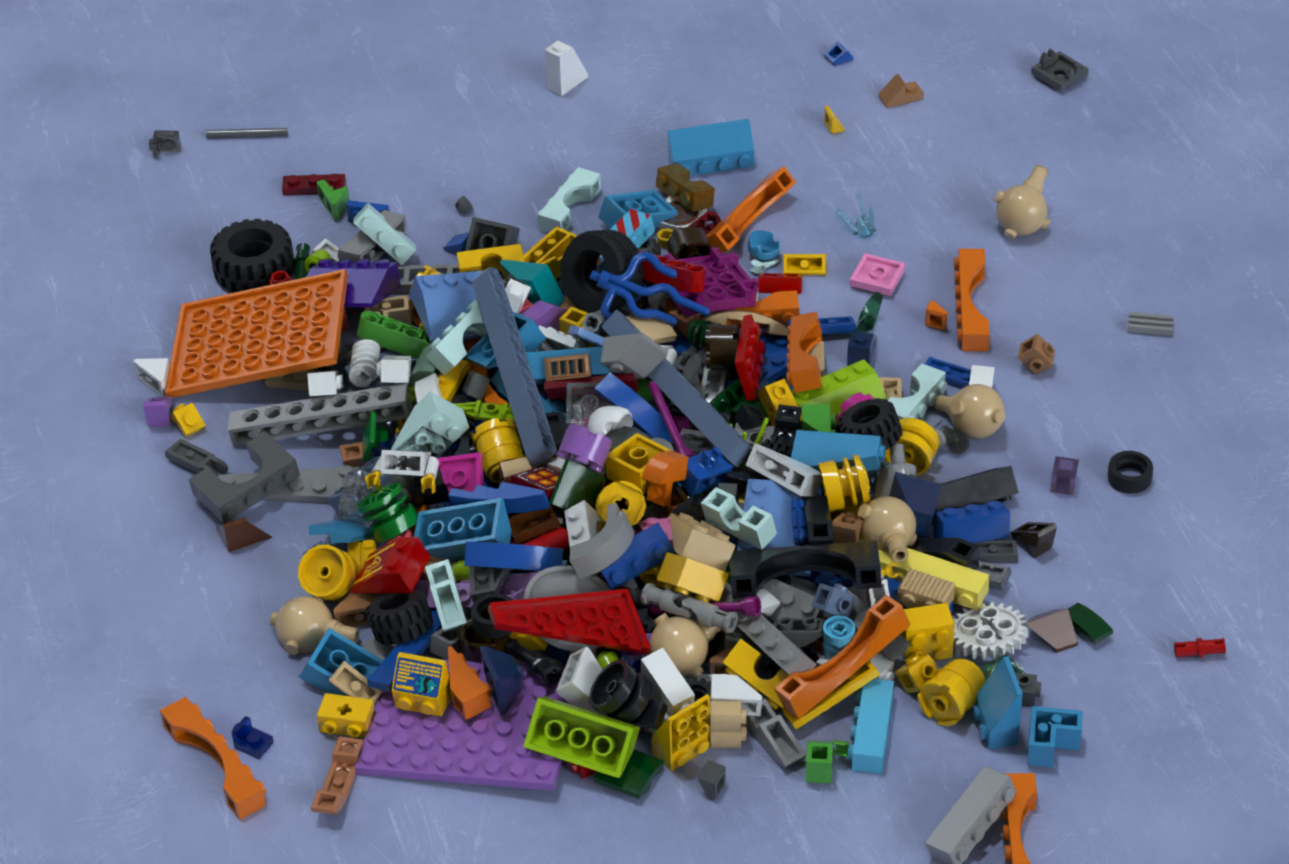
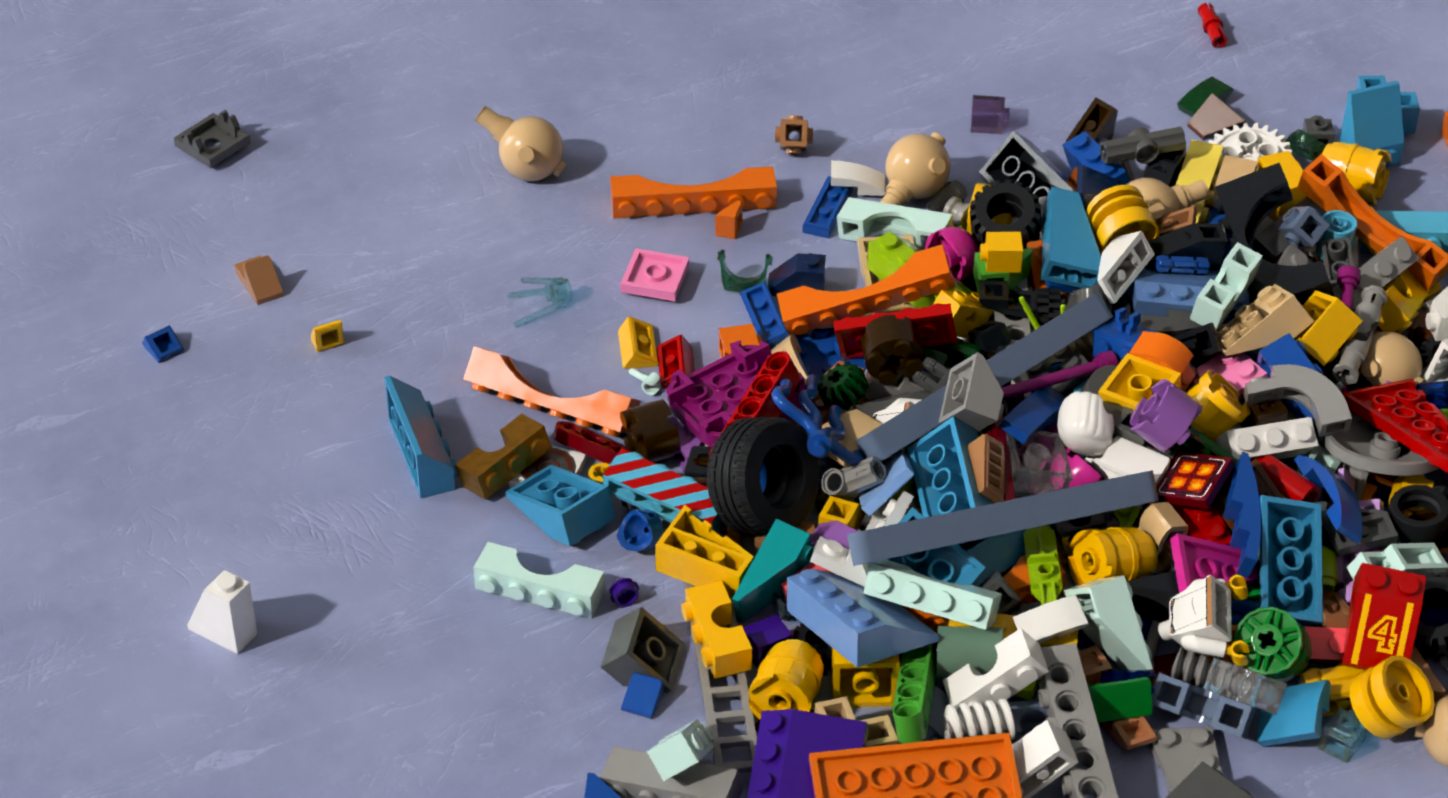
camera: 100 degrees left, 0 degrees up
dark grey hinge [455,195,473,214] -> none
dark azure hair [748,230,780,261] -> none
black tyre [1107,451,1153,494] -> none
light grey tile [1128,312,1174,336] -> none
none -> yellow brick [980,232,1023,273]
none -> dark grey piece [1099,126,1186,165]

